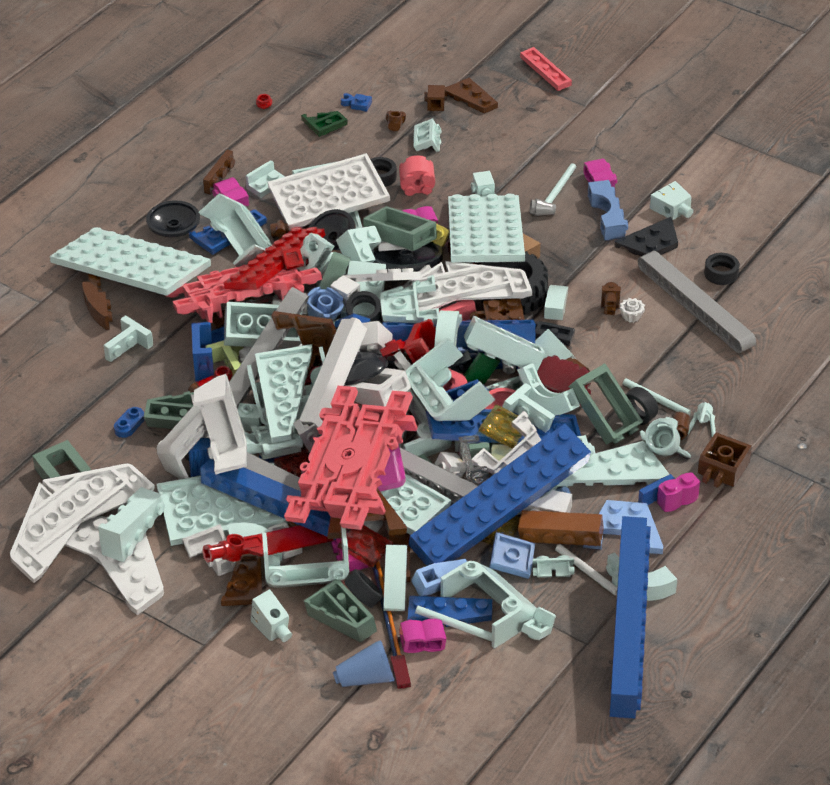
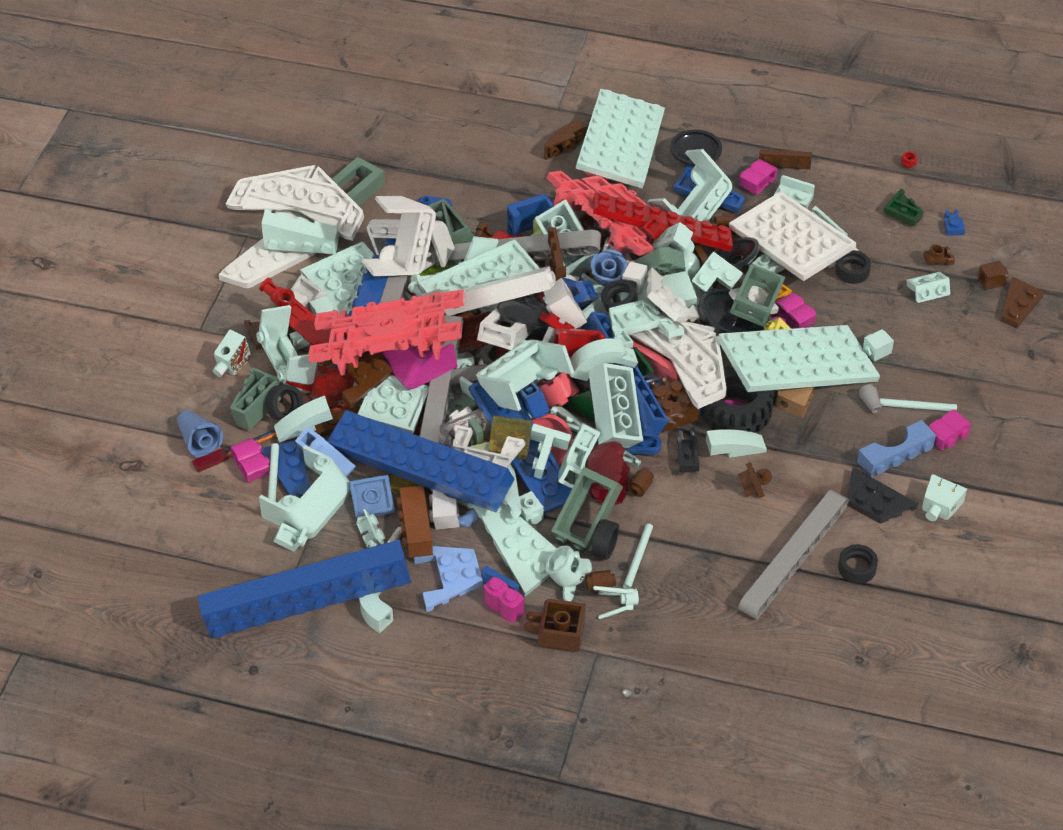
camera: 70 degrees right, 5 degrees up
light aqua bracket [104,316,153,362] -> none
coral brick [399,156,435,196] -> none
light aqua panel [535,329,576,360] -> none
white piece [620,298,645,323] -> none

